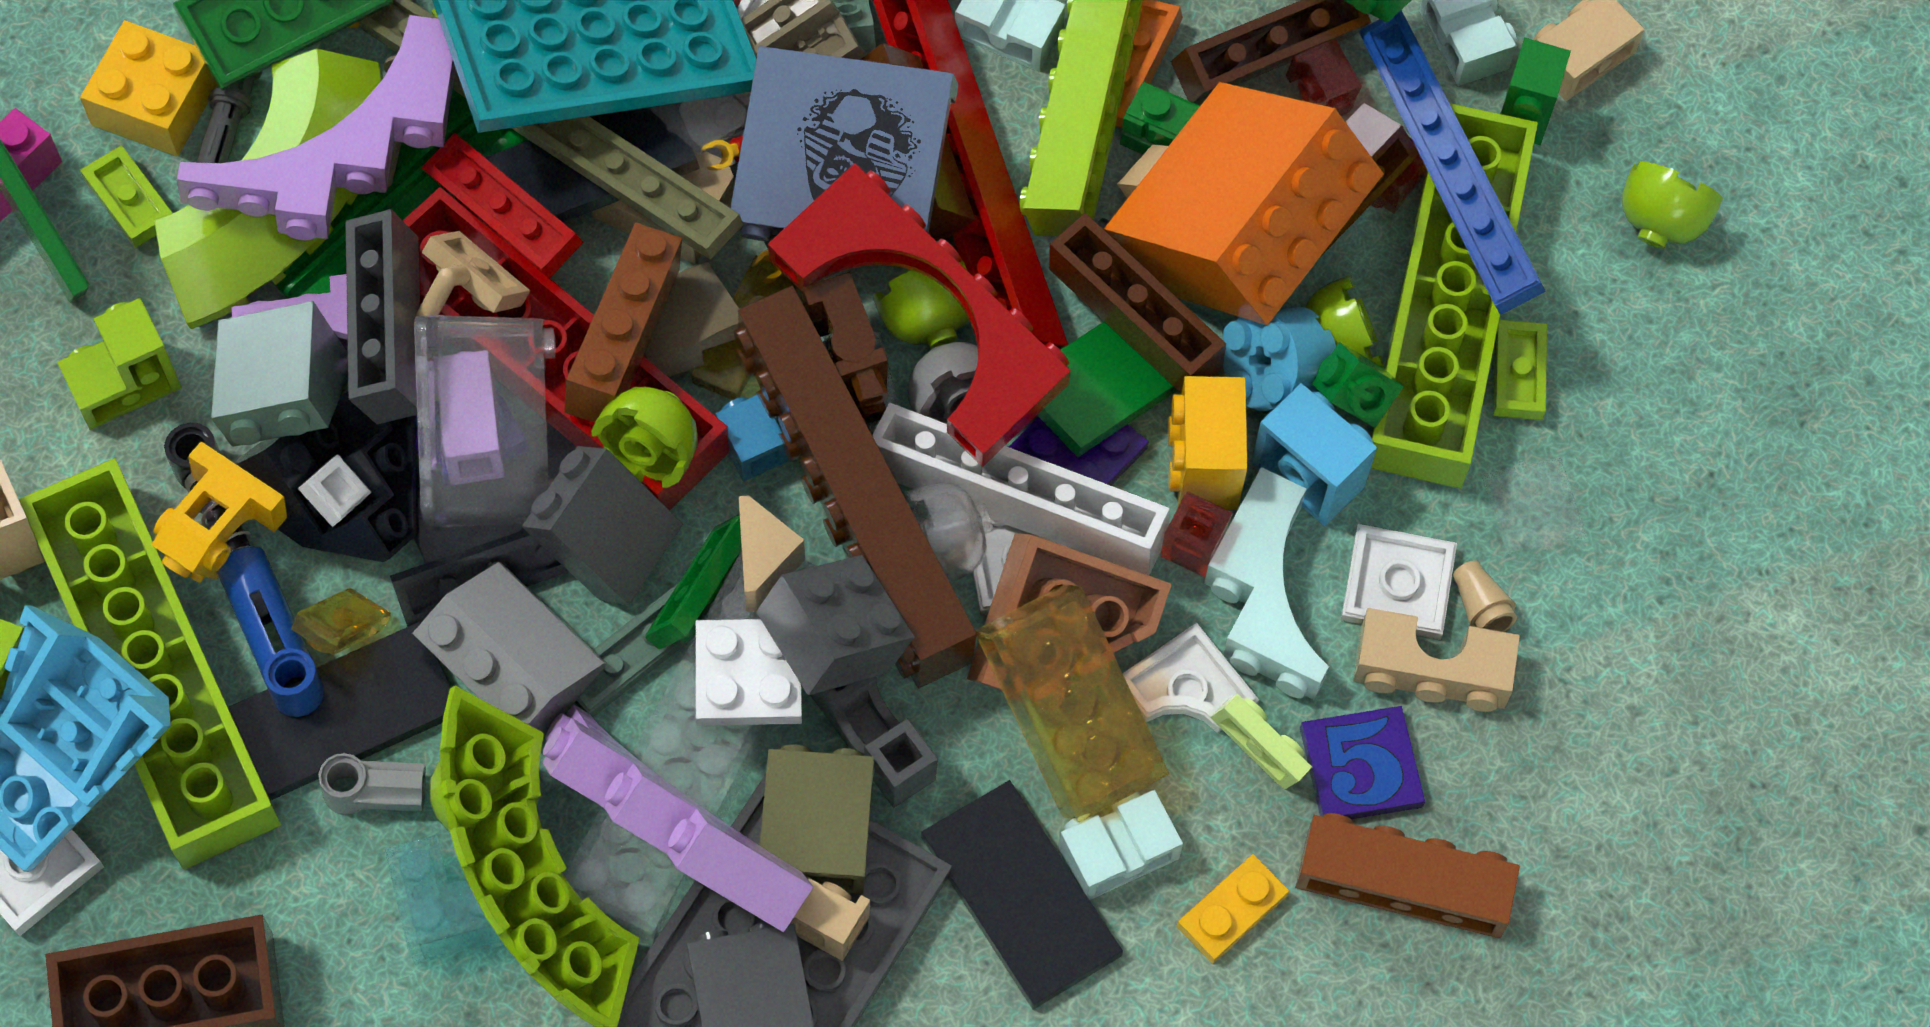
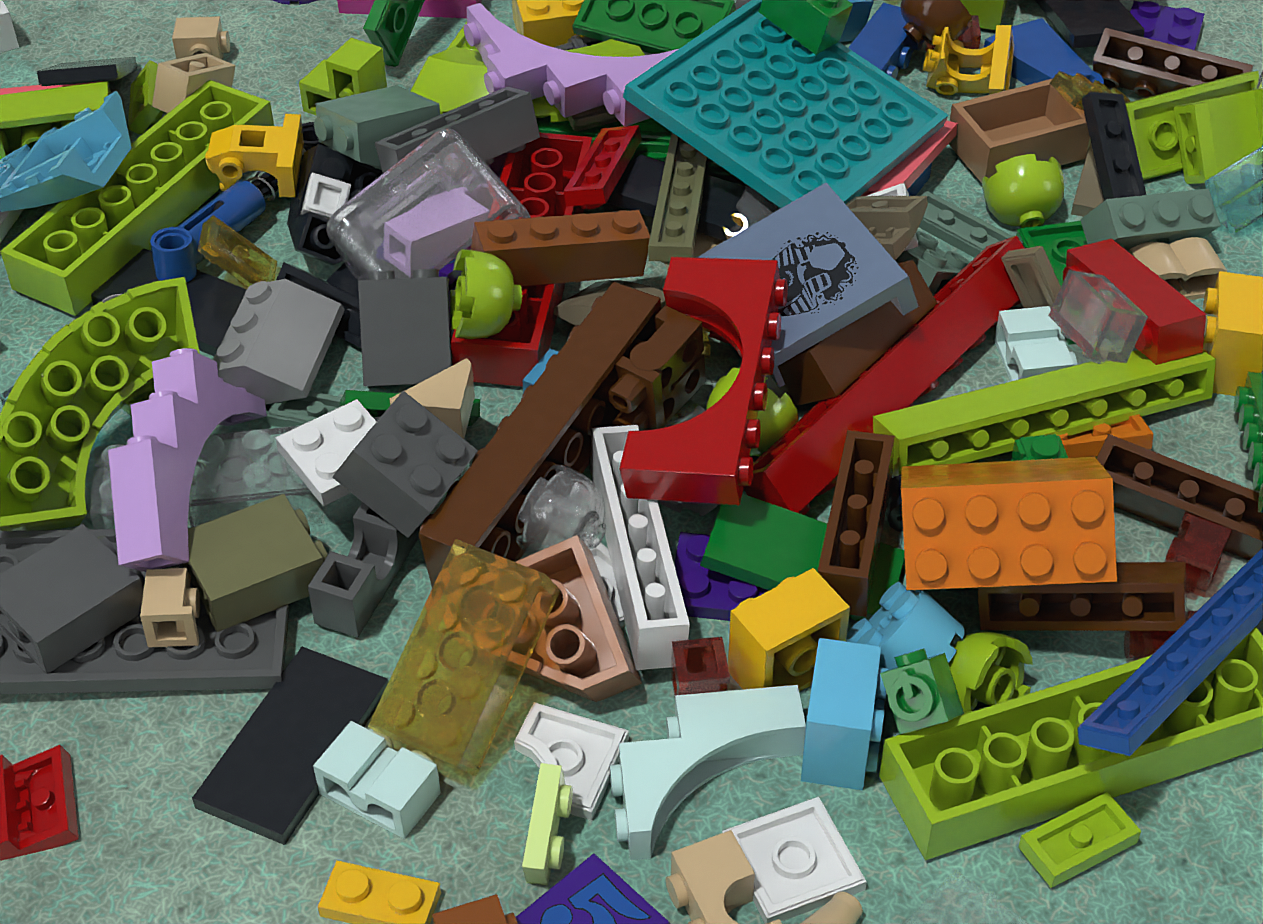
camera: 60 degrees right, 20 degrees down
tan plate [416,231,530,324] -> none

